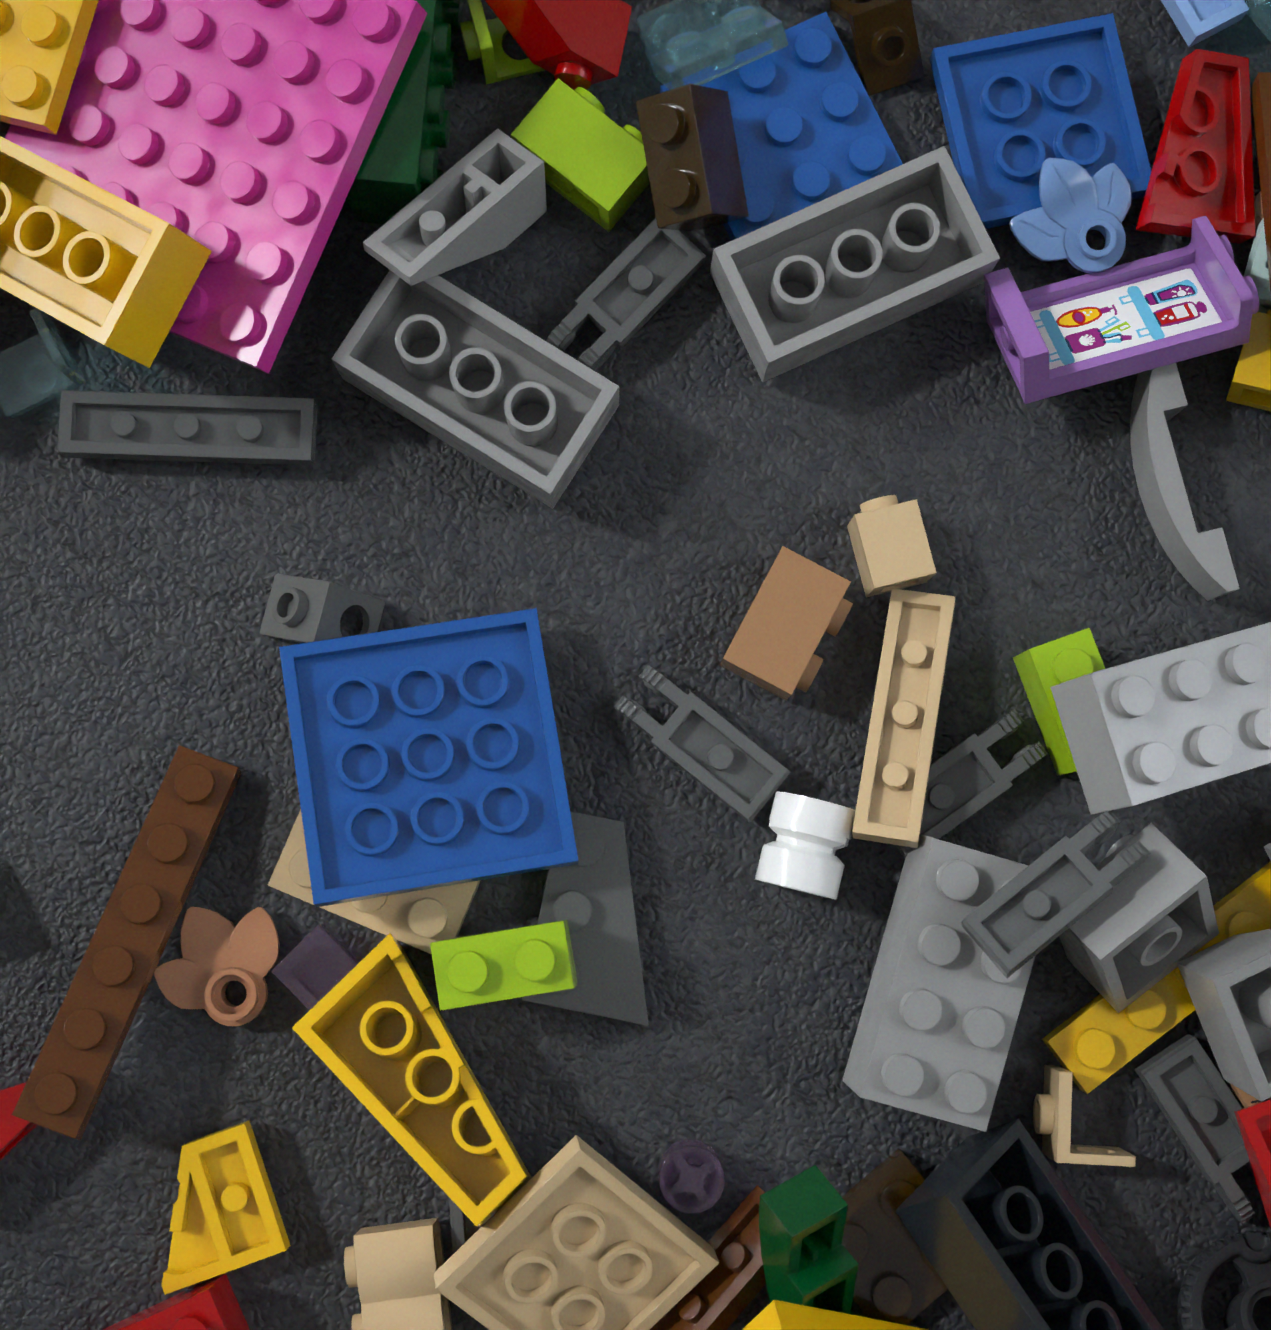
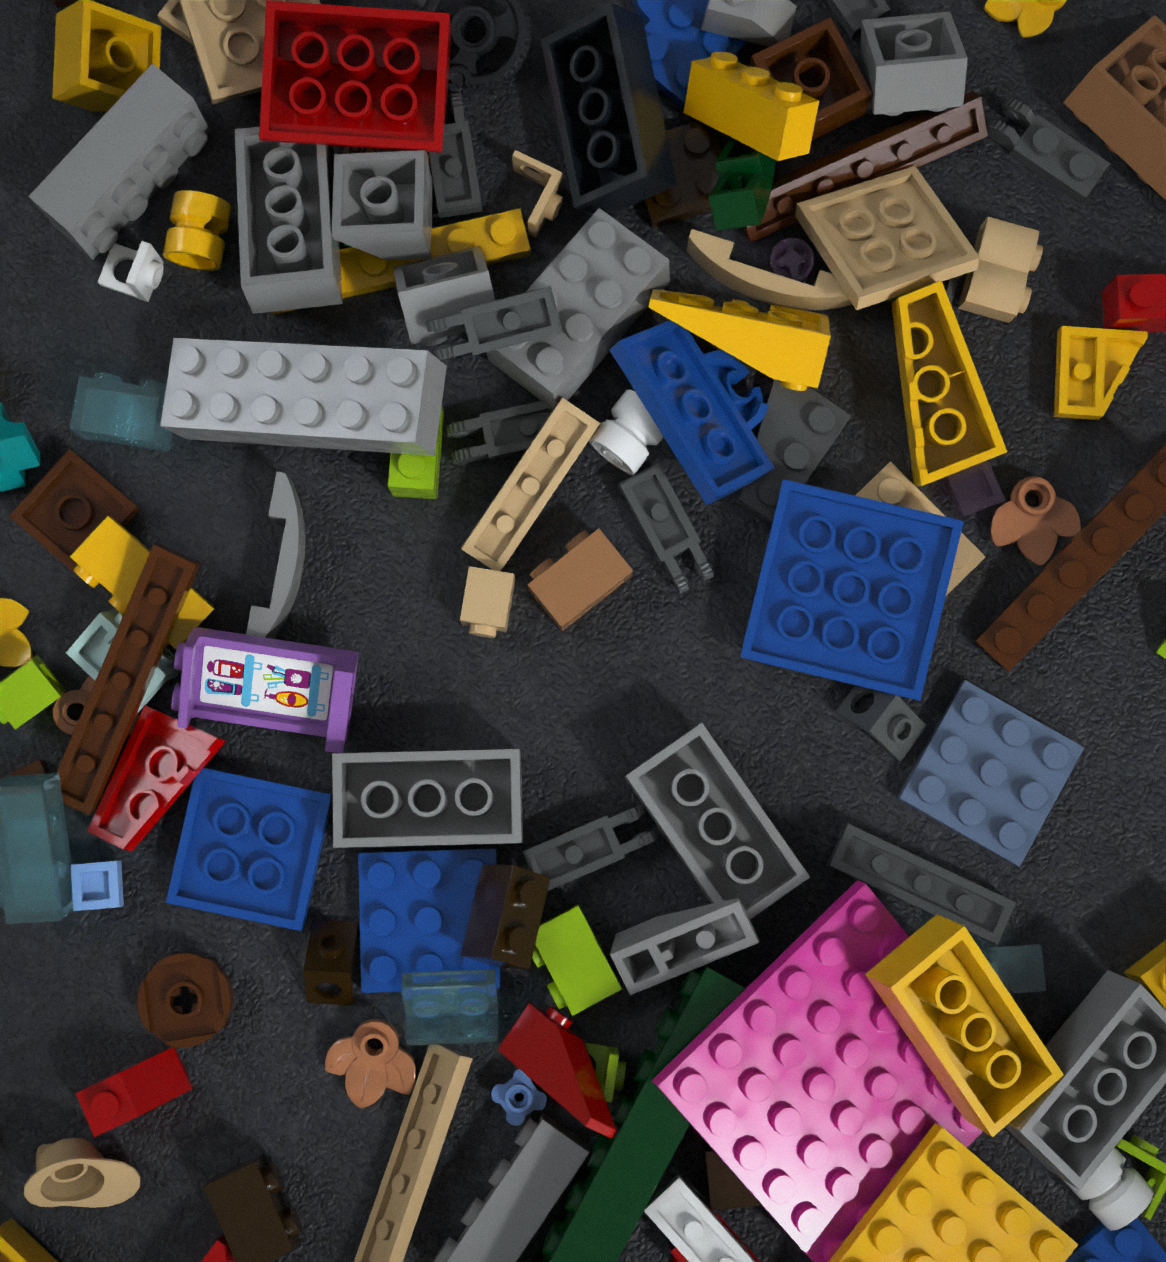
camera: 155 degrees left, 0 degrees up
lime brick [430,919,578,1011] -> none
medium blue plate [1009,158,1131,273] -> none
none -> blue plate [610,320,775,506]
none -> yellow wedge [648,289,831,391]
none -> tan slope [686,229,853,310]
none -> sand blue plate [896,680,1085,867]

